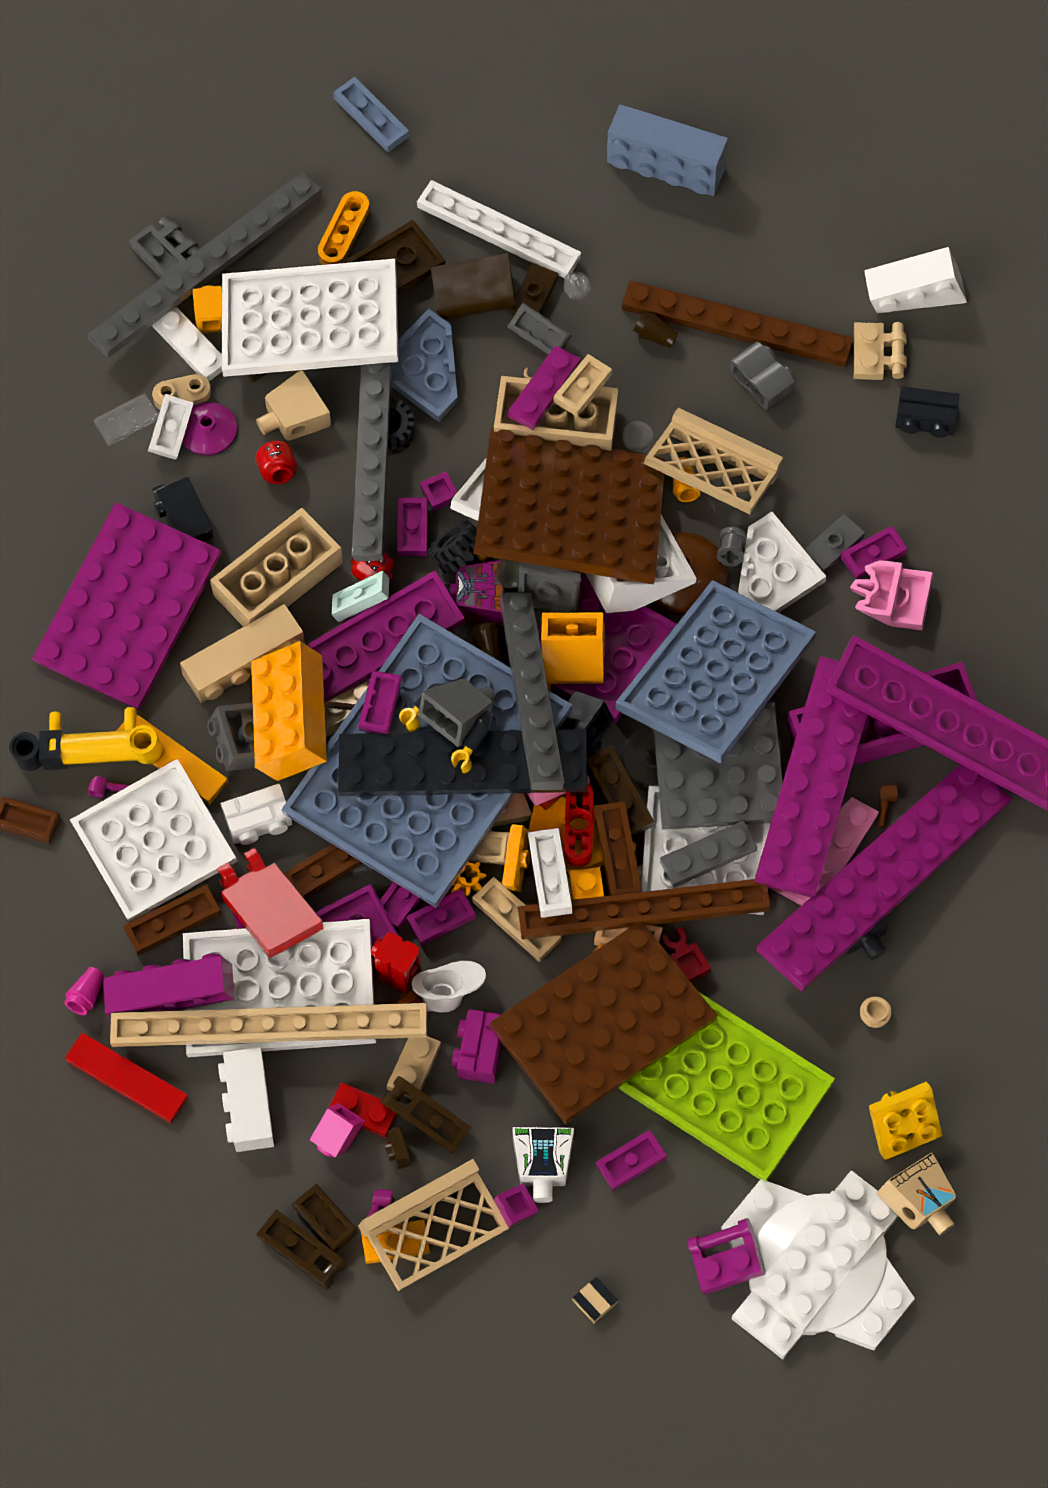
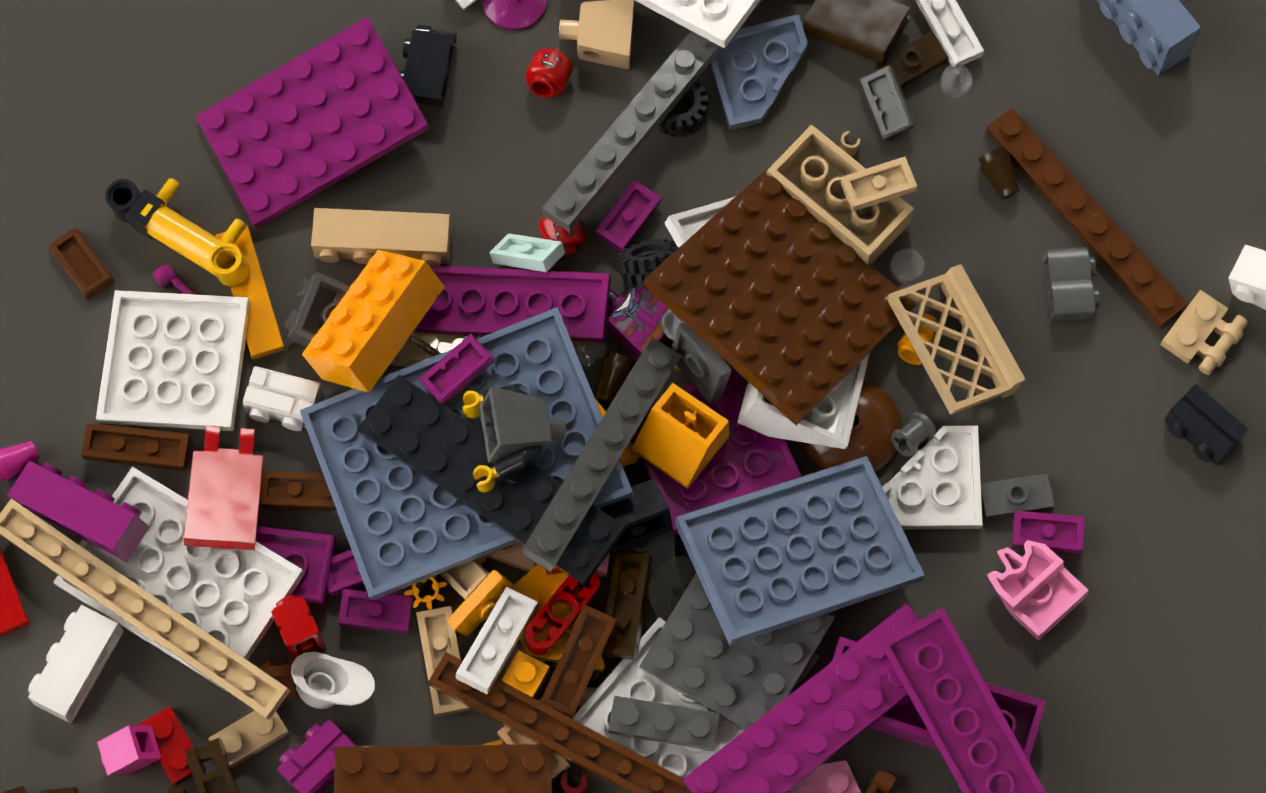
camera: 35 degrees right, 5 degrees up
tan brick [210,508,343,627] -> none
magenta plate [420,471,458,512] -> none
magenta plate [508,345,580,430] -> none

